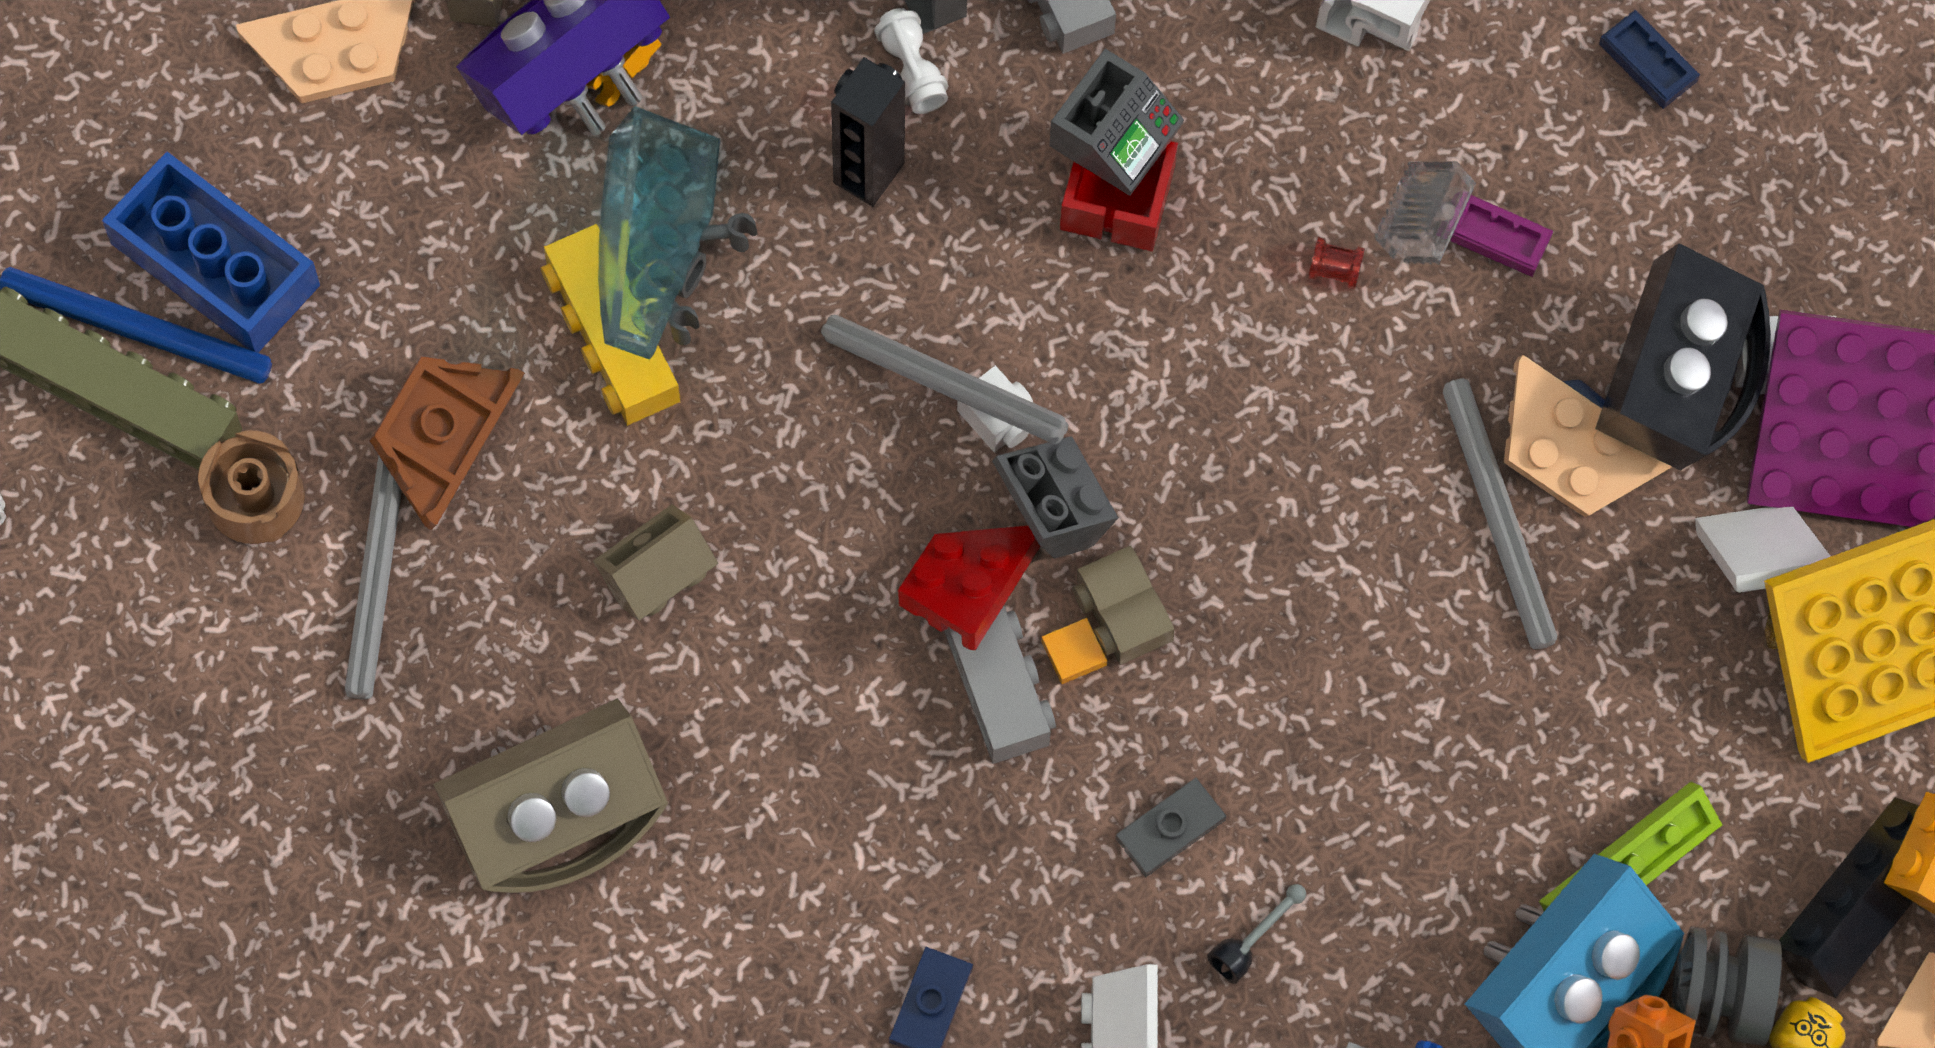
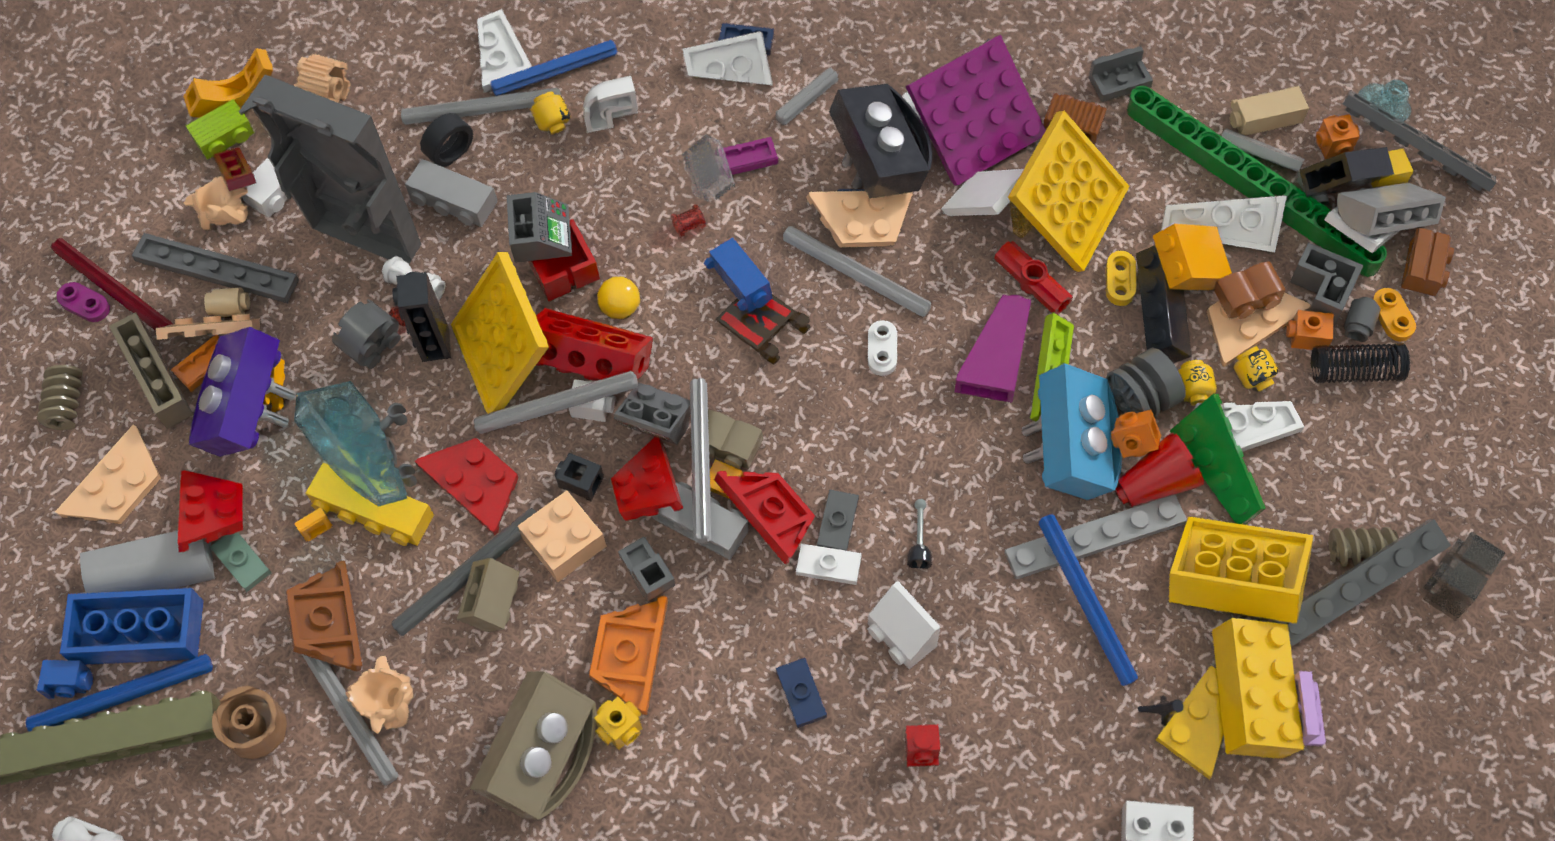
camera: 35 degrees left, 5 degrees down
none -> blue brick [37,660,93,699]
none -> light grey brick [80,531,215,593]
none -> red wing [178,470,243,552]
none -> sand green plate [210,532,271,592]
none -> light orange tile [294,507,333,542]
none -> dark grey brick [332,299,401,369]
none -> light nougat hair [345,656,413,734]
none -> dark grey axle [391,508,537,636]
none -> red wing [414,438,519,535]
none -> yellow plate [451,252,549,414]
none -> light nougat brick [518,490,607,582]
none -> red brick [536,308,654,381]
none -> black brick [555,453,604,501]
none -> orange wing [589,596,668,715]
none -> yellow brick [594,697,643,750]
none -> yellow hair [597,276,640,319]
none -> dark grey brick [618,536,675,601]
none -> white wing [683,32,772,85]
none -> light grey axle [690,378,712,544]
none -> blue brick [704,238,773,312]
none -> red wing [714,471,815,565]
none -> dark brown flag [716,294,811,365]
none -> light grey axle [775,68,838,125]
none -> white plate [796,544,862,585]
none -> white plate [868,320,897,376]
none -> magenta slope [954,295,1031,403]
none -> red piece [995,241,1073,315]
none -> yellow plate [1106,251,1136,306]

